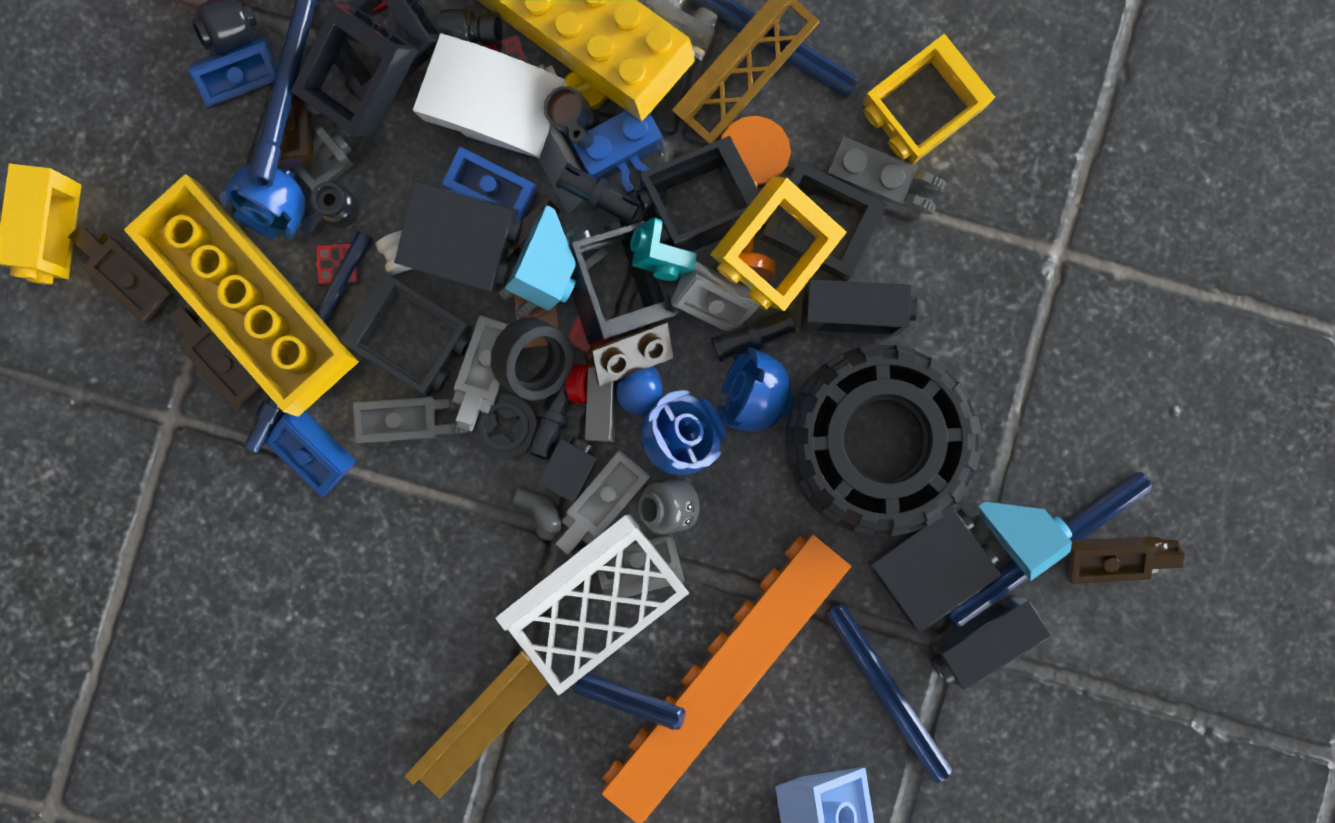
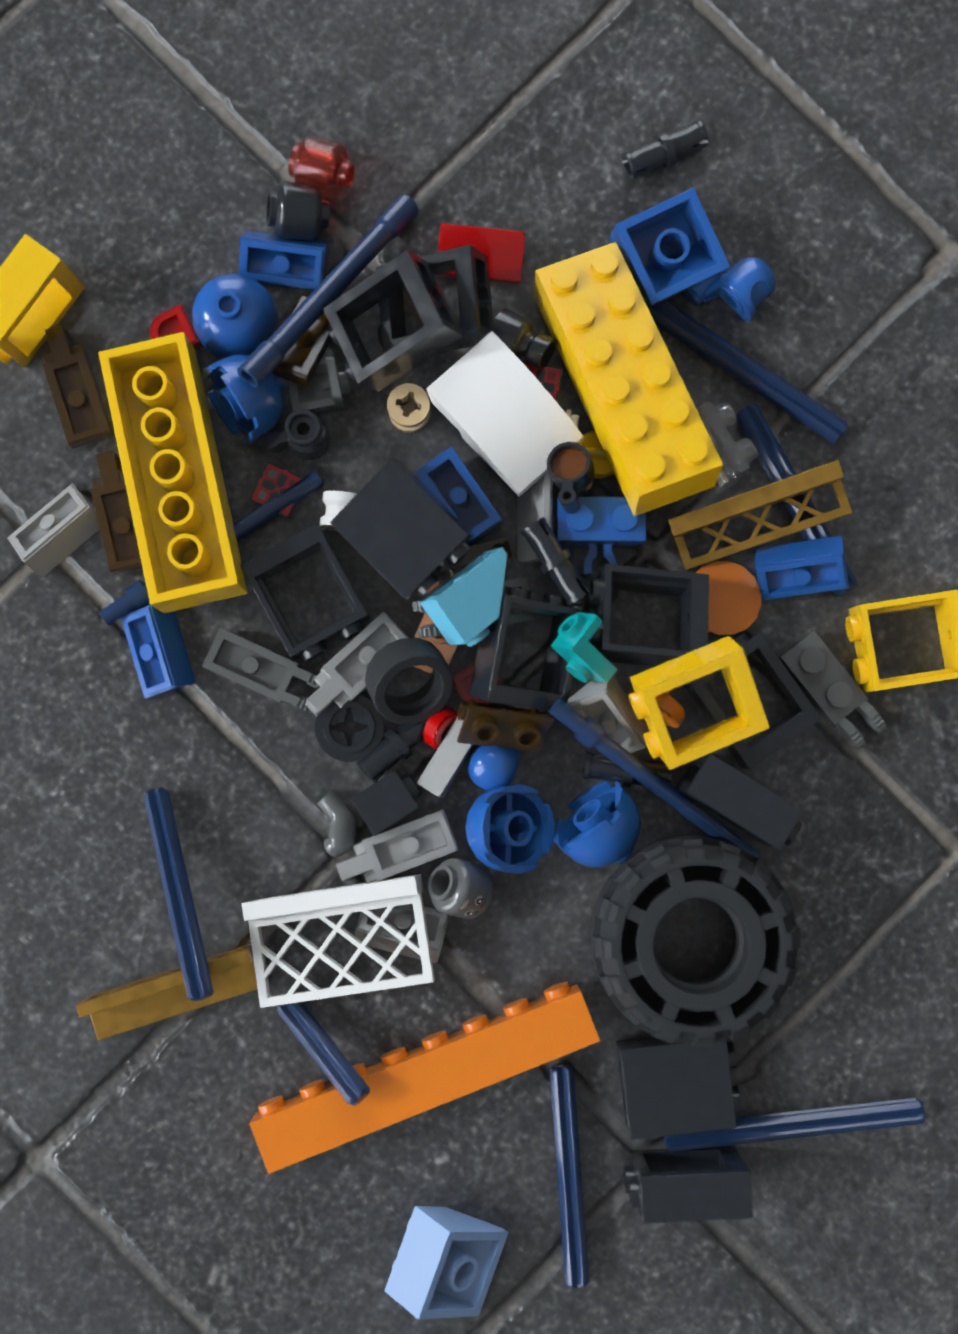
camera: 25 degrees right, 0 degrees up
medium azure slope [978,502,1072,581] -> none
dark brown hinge [1065,536,1185,584] -> none
none -> light grey slope [7,483,100,577]
none -> dark blue axle [144,787,214,1001]
none -> red tile [150,304,202,349]
none -> blue cylinder [192,273,279,360]
none -> tan wheel [387,383,431,433]
none -> dark blue bar [549,699,760,859]
none -> blue slope [755,536,849,601]

